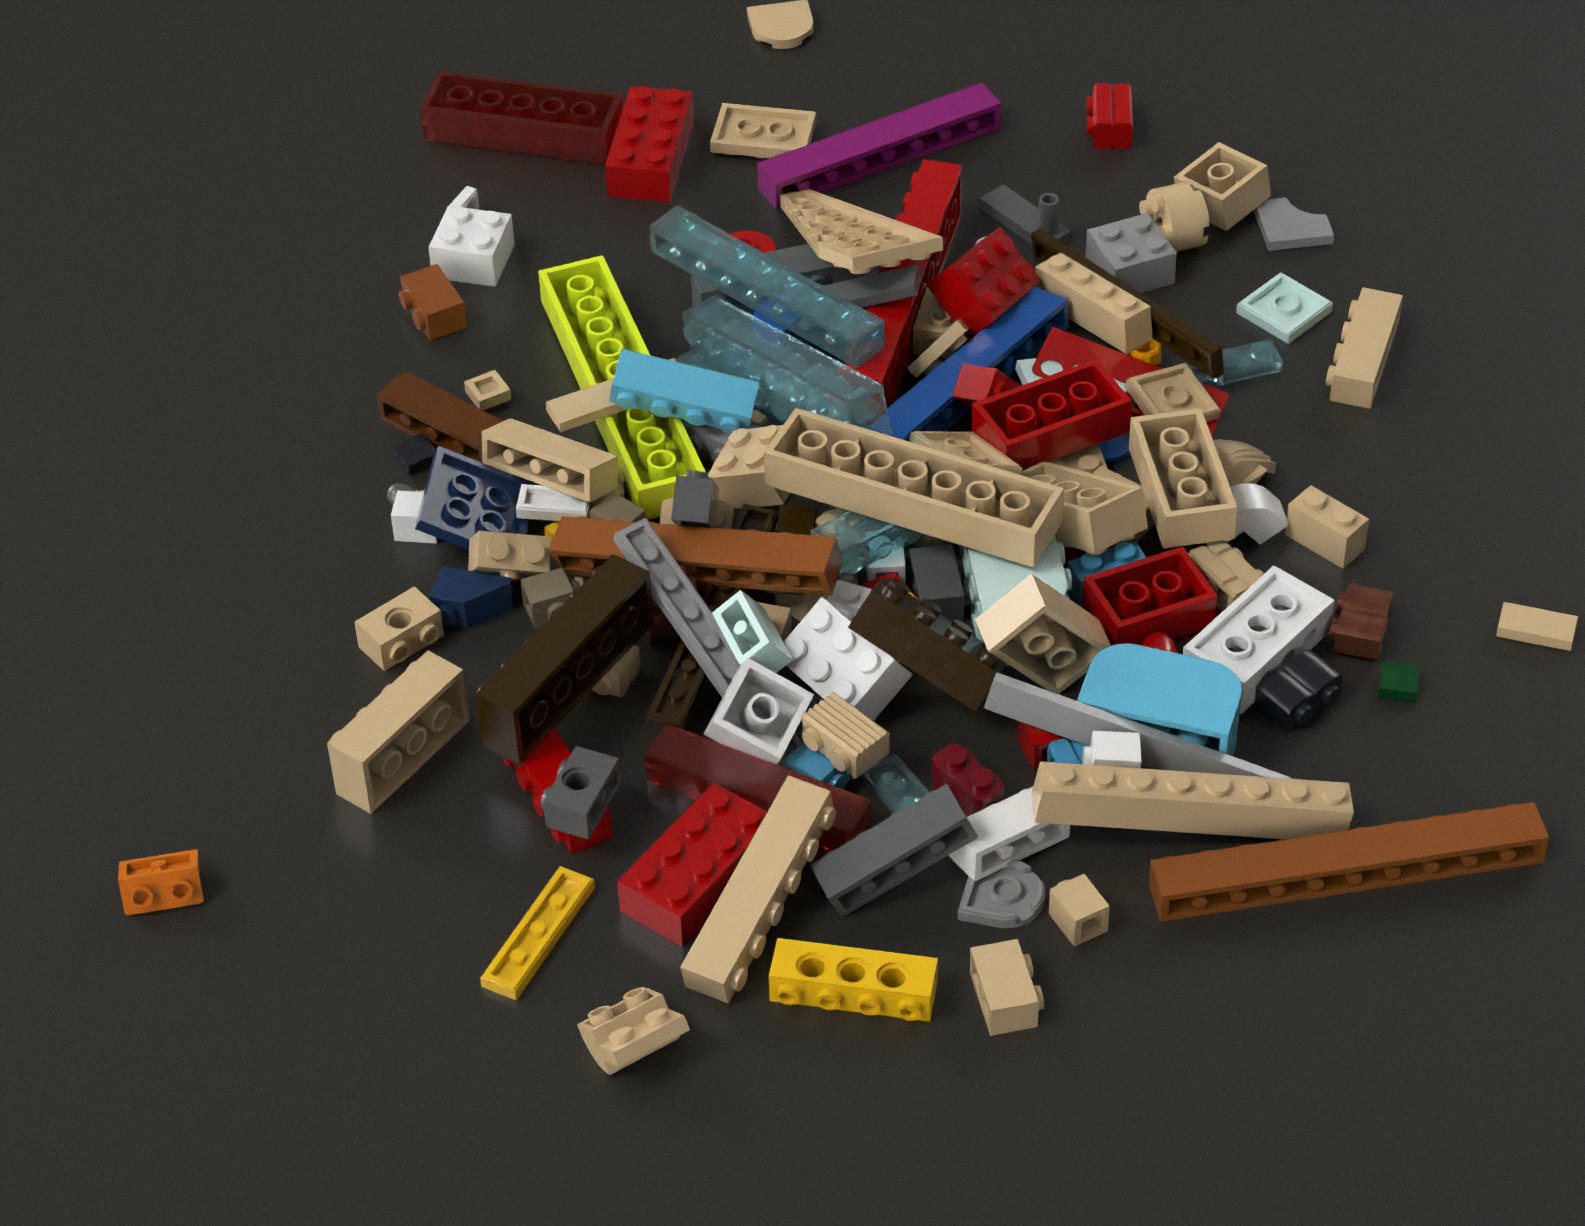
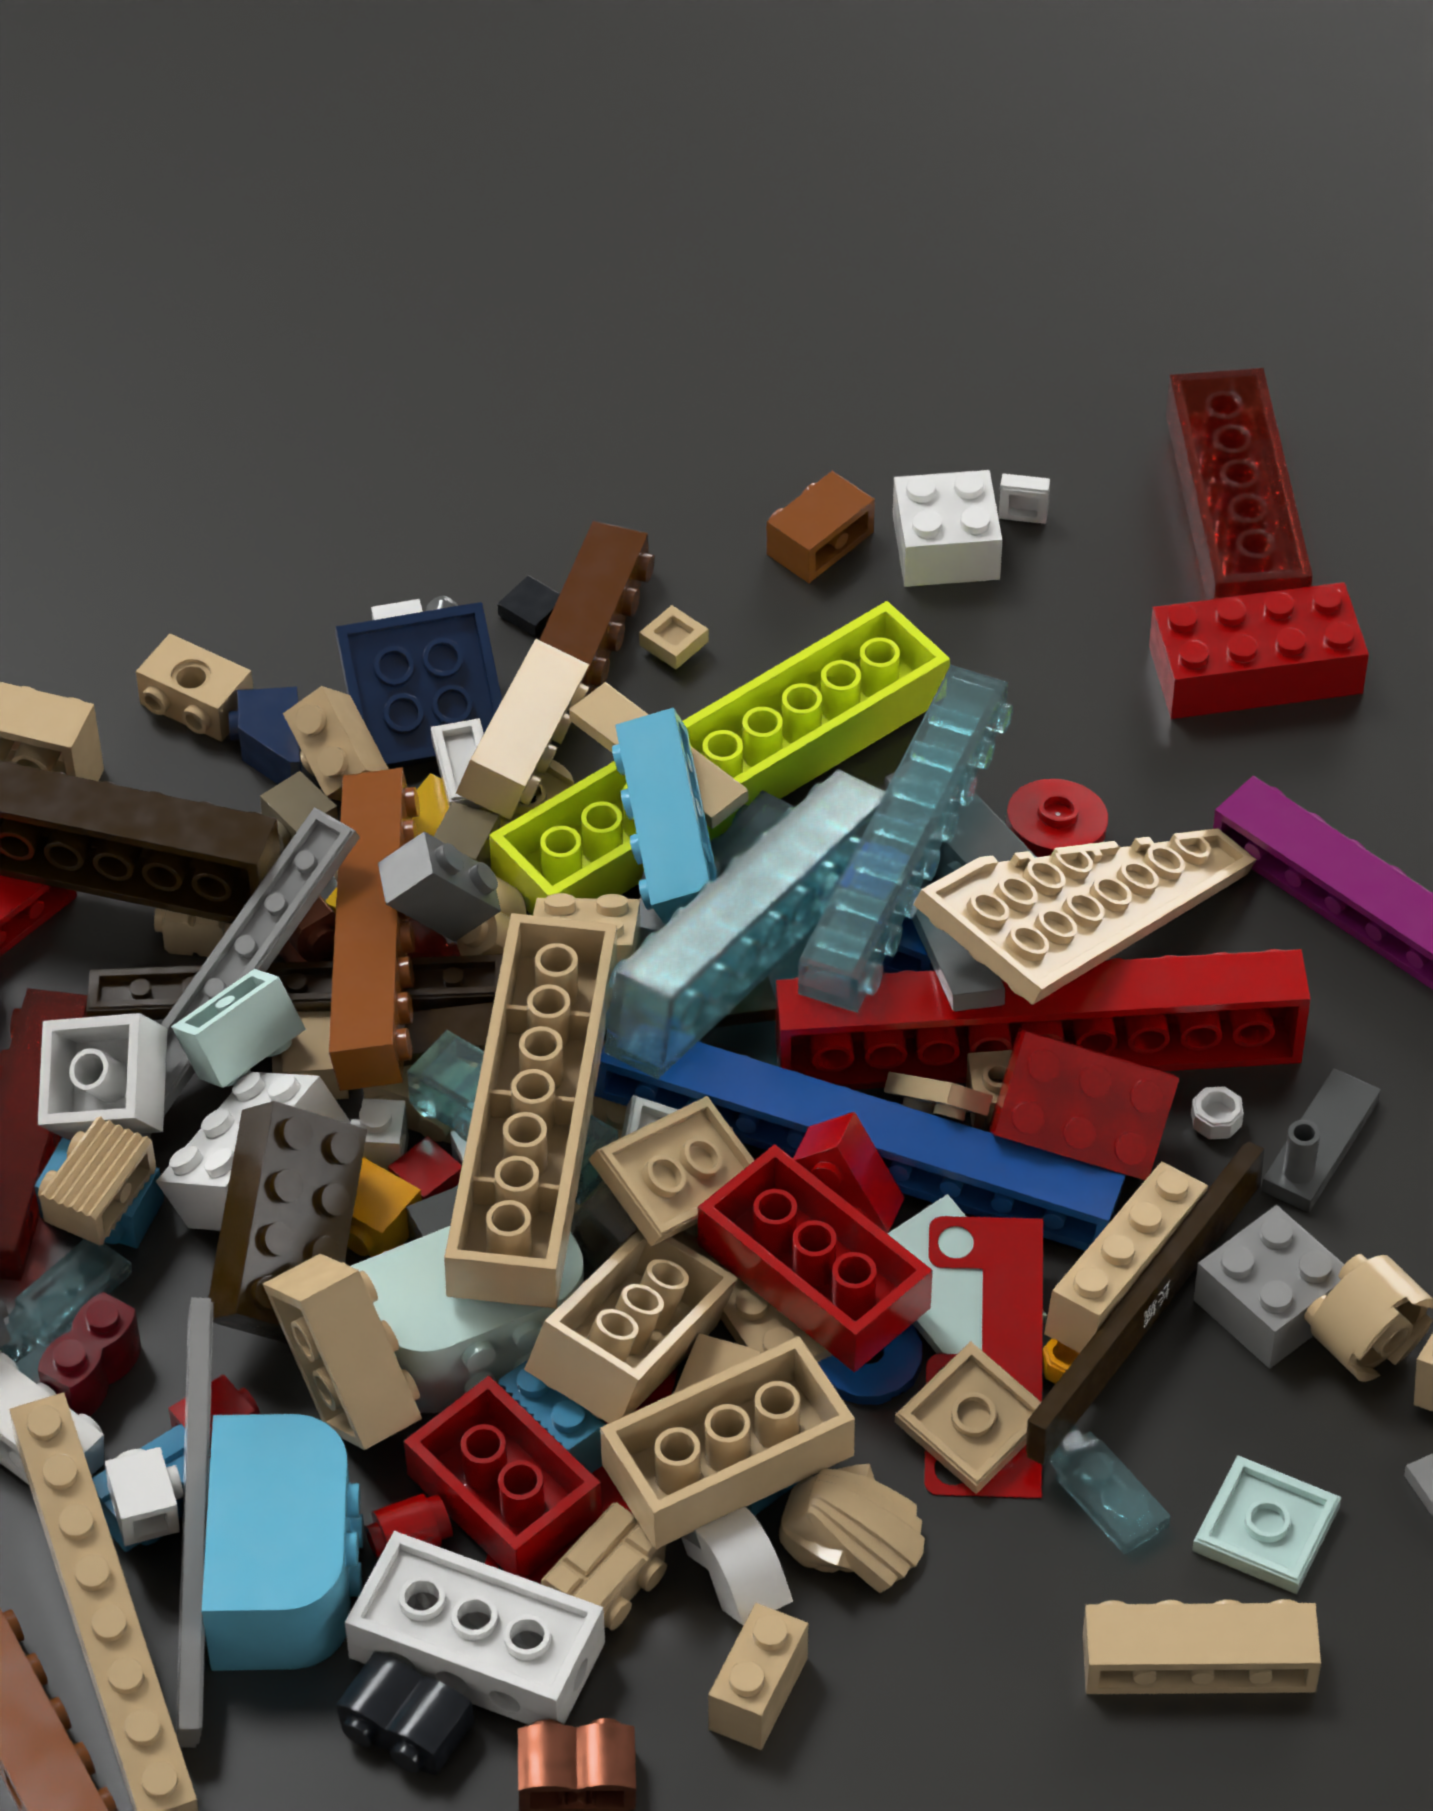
camera: 70 degrees right, 5 degrees up
tan plate [710,103,816,158] -> none

